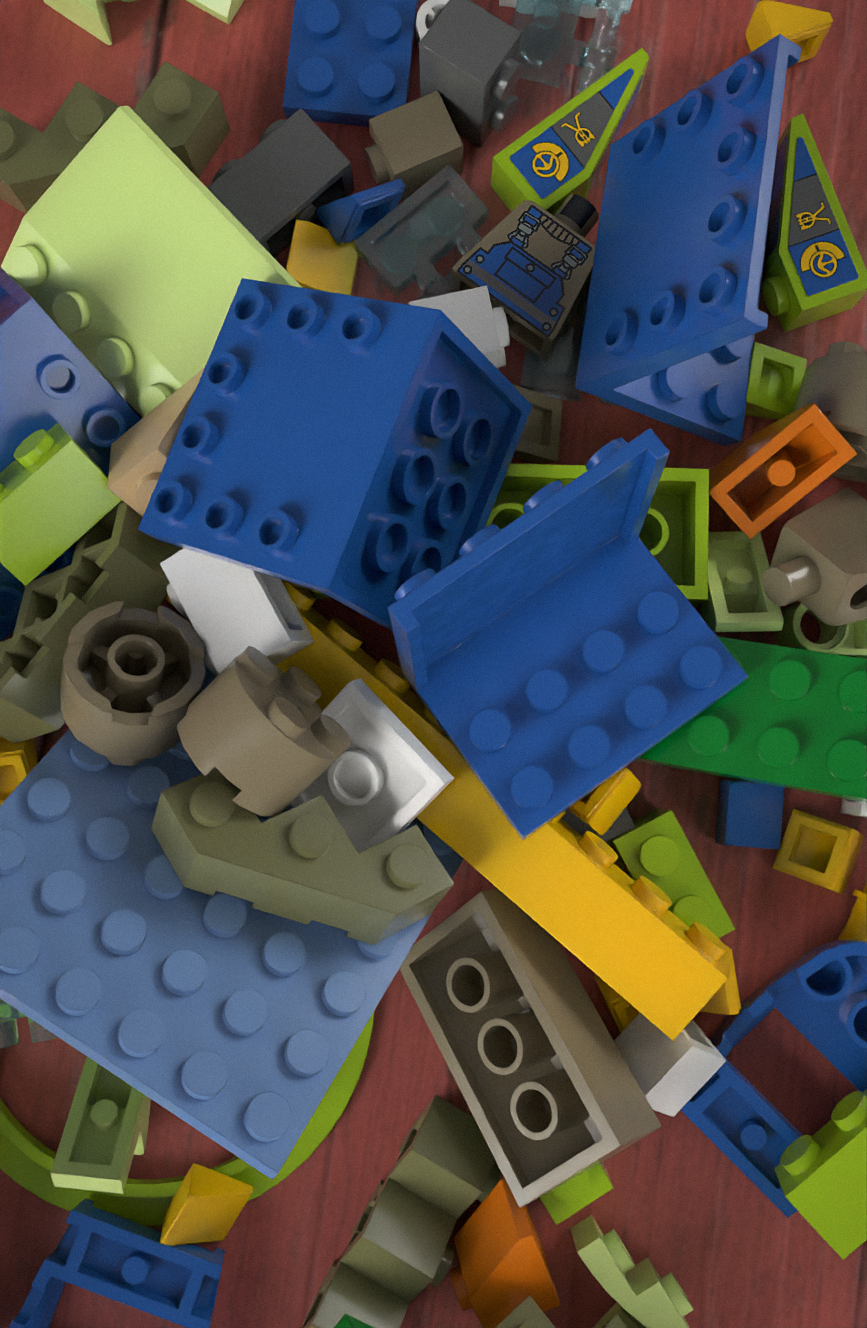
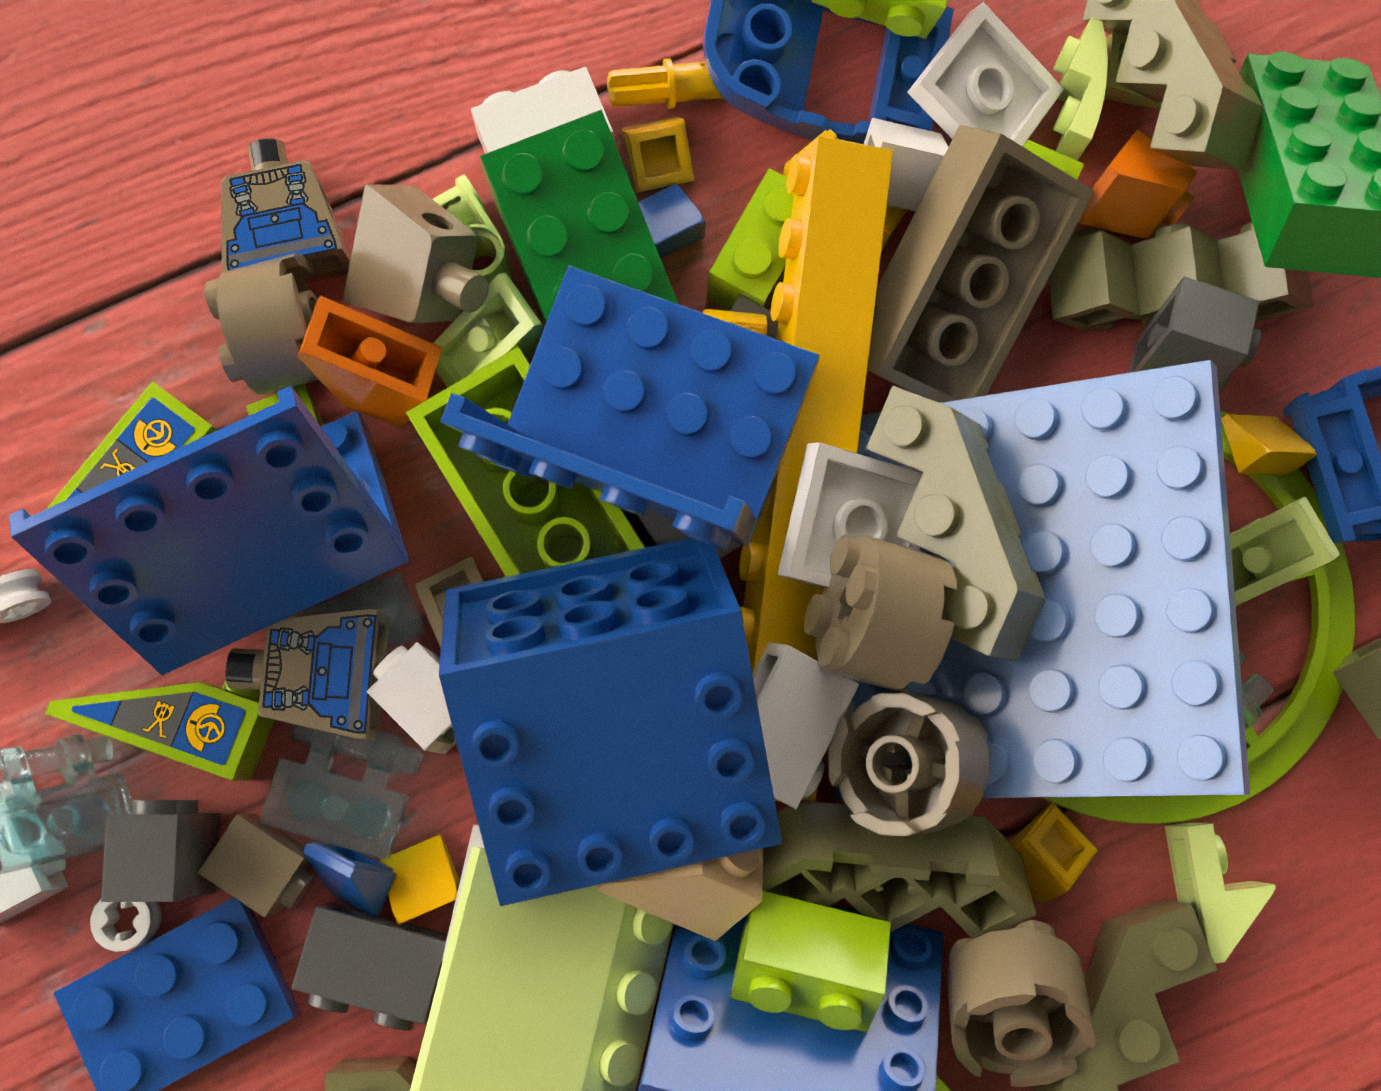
camera: 130 degrees left, 5 degrees down
none -> white plate [907,2,1064,146]
none -> dark grey brick [1128,276,1261,395]

